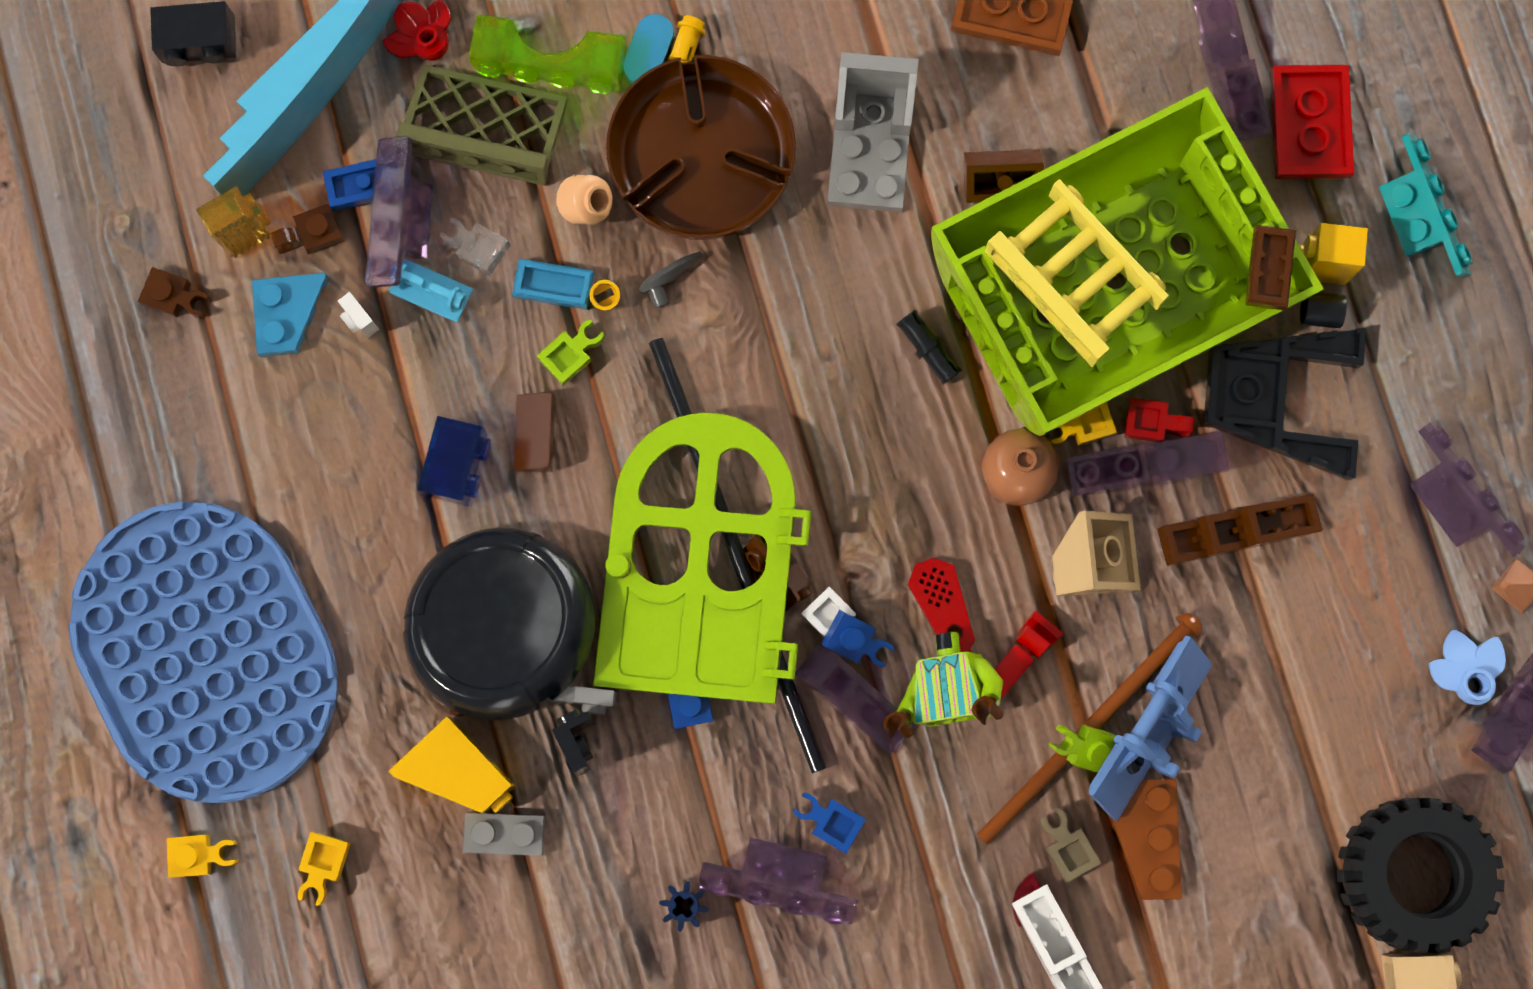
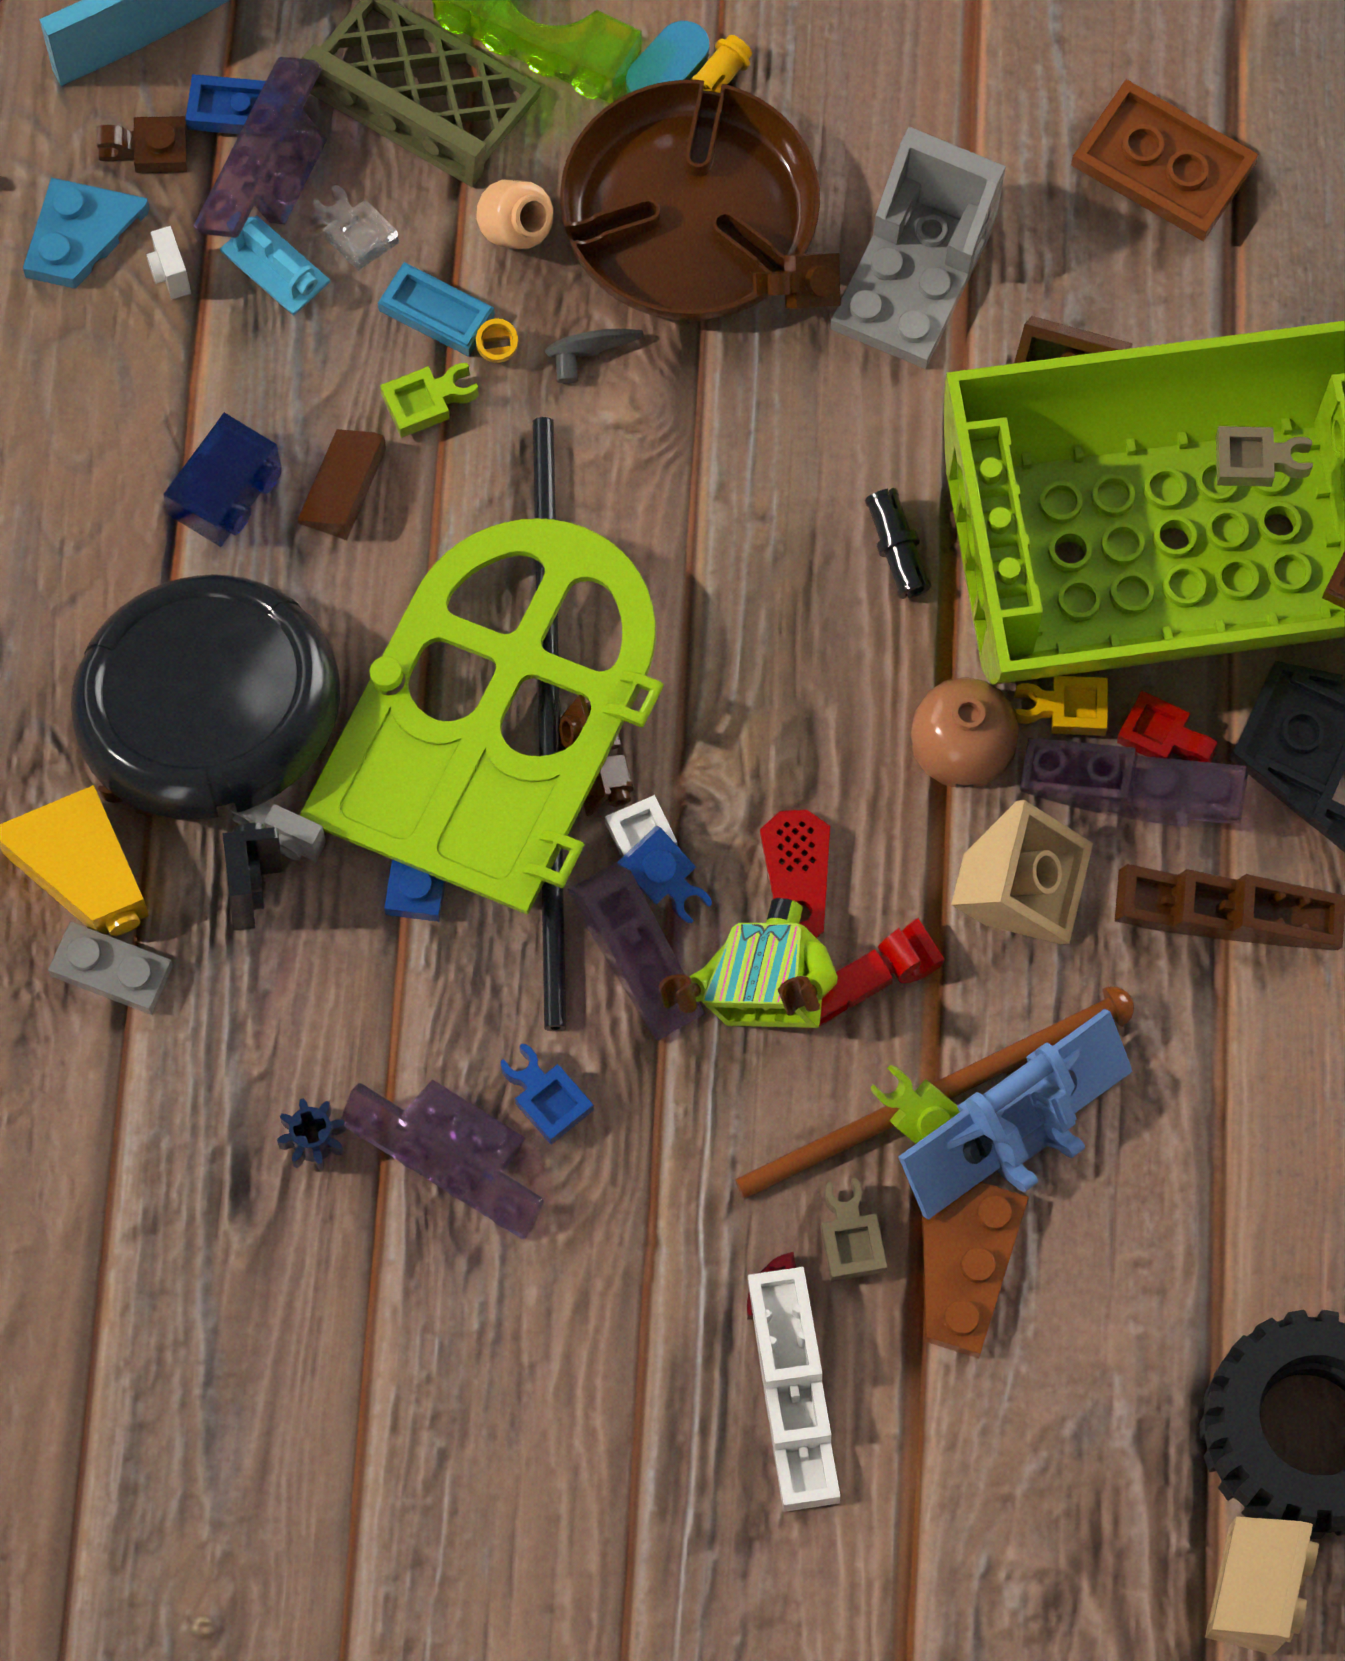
camera: 15 degrees right, 10 degrees down
clear yellow brick [196,186,271,258] -> none
light yellow fence [985,179,1169,367] -> none
none -> reddish brown plate [753,252,841,309]
none -> dark tan plate [1216,426,1313,487]

